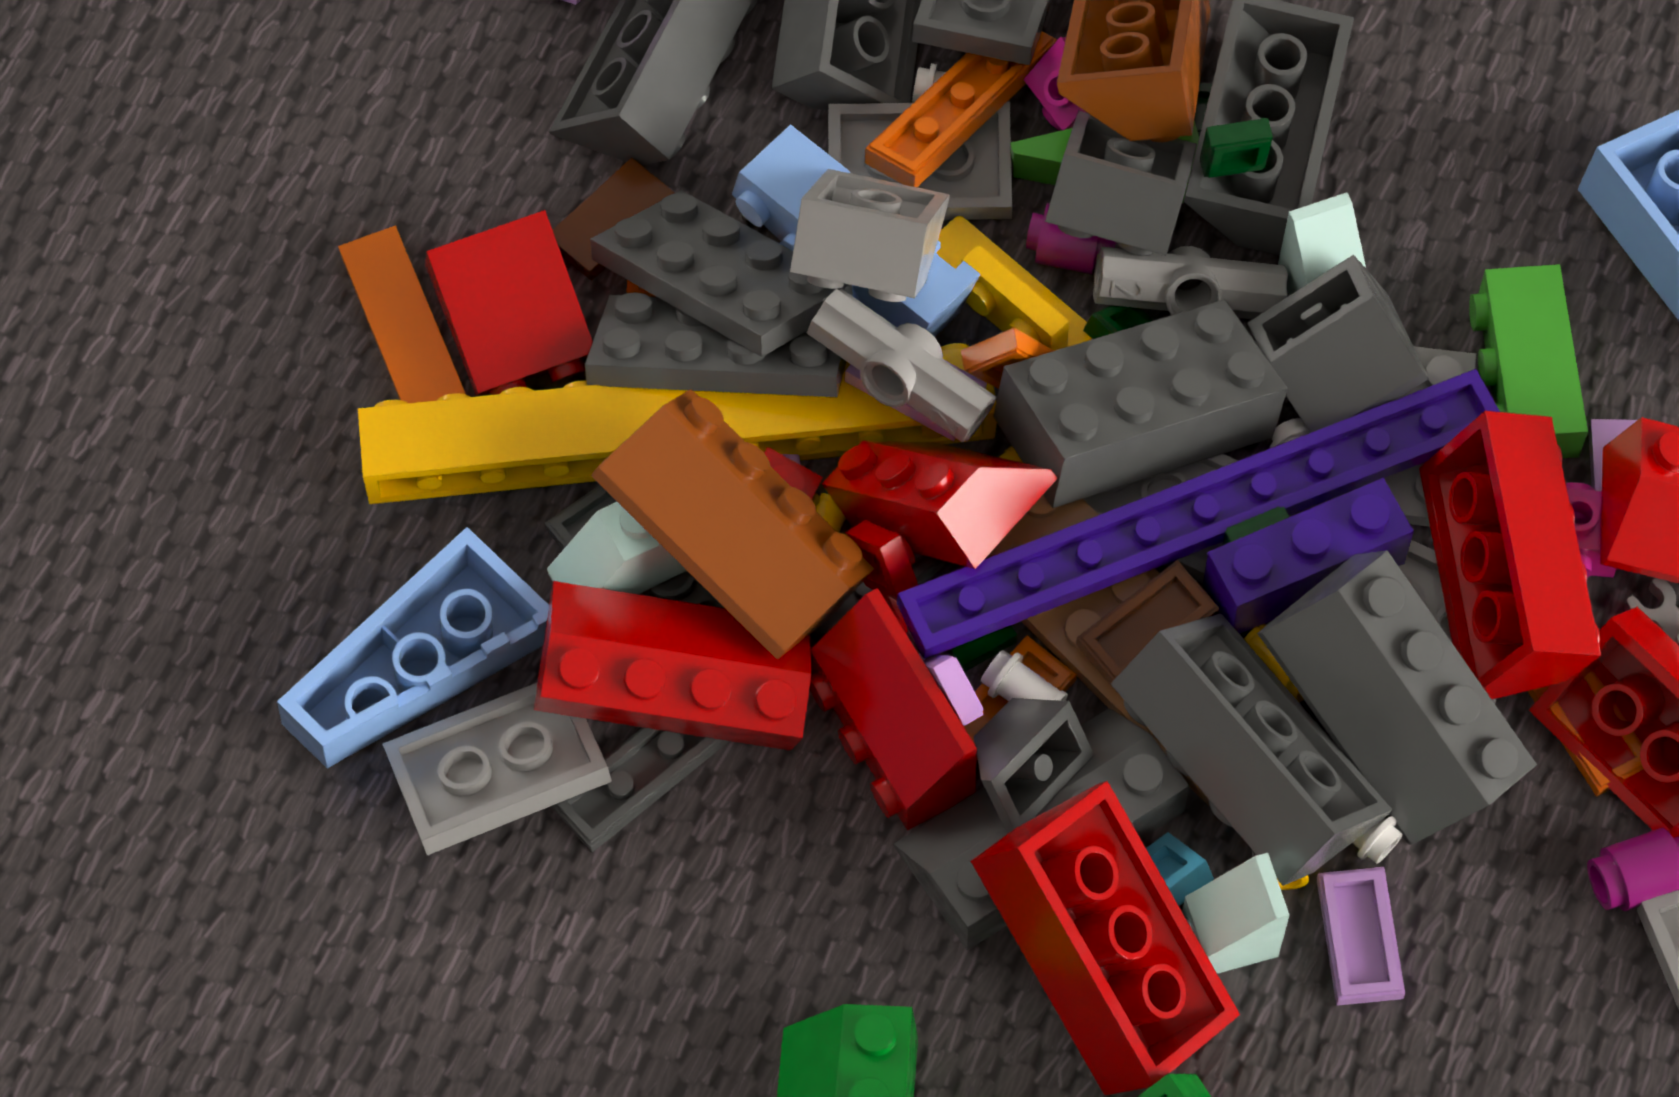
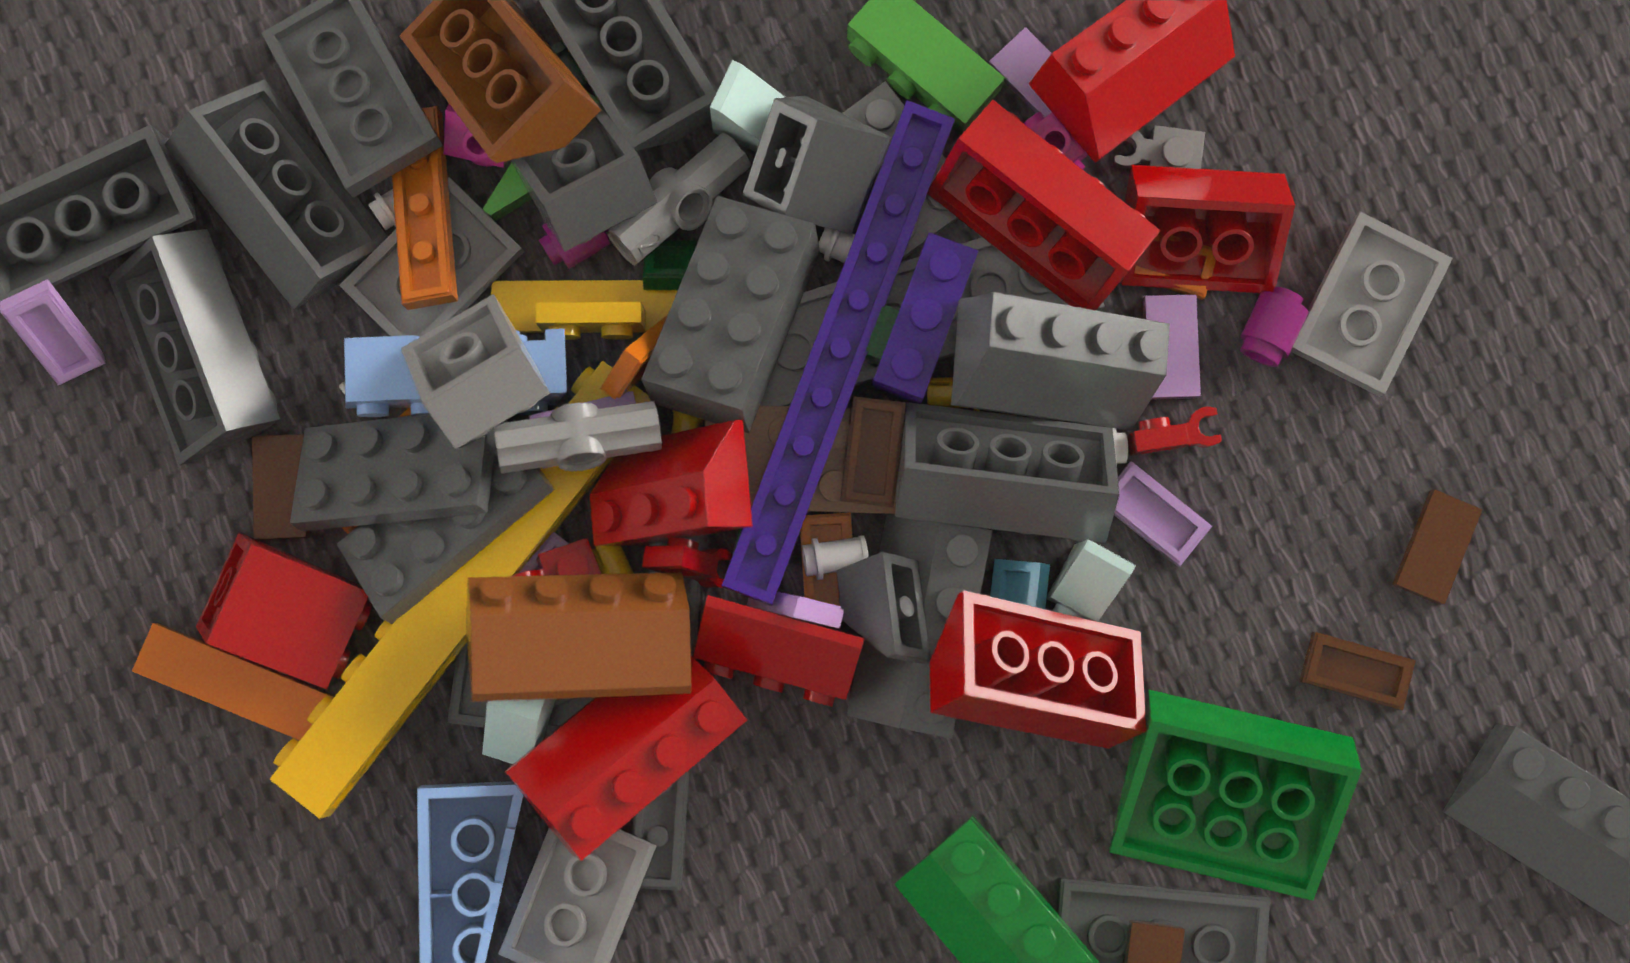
camera: 50 degrees left, 20 degrees up
dark green tile [1200,118,1273,178] -> none
none -> red plate [1127,407,1222,456]
none -> lavender tile [1142,294,1201,399]

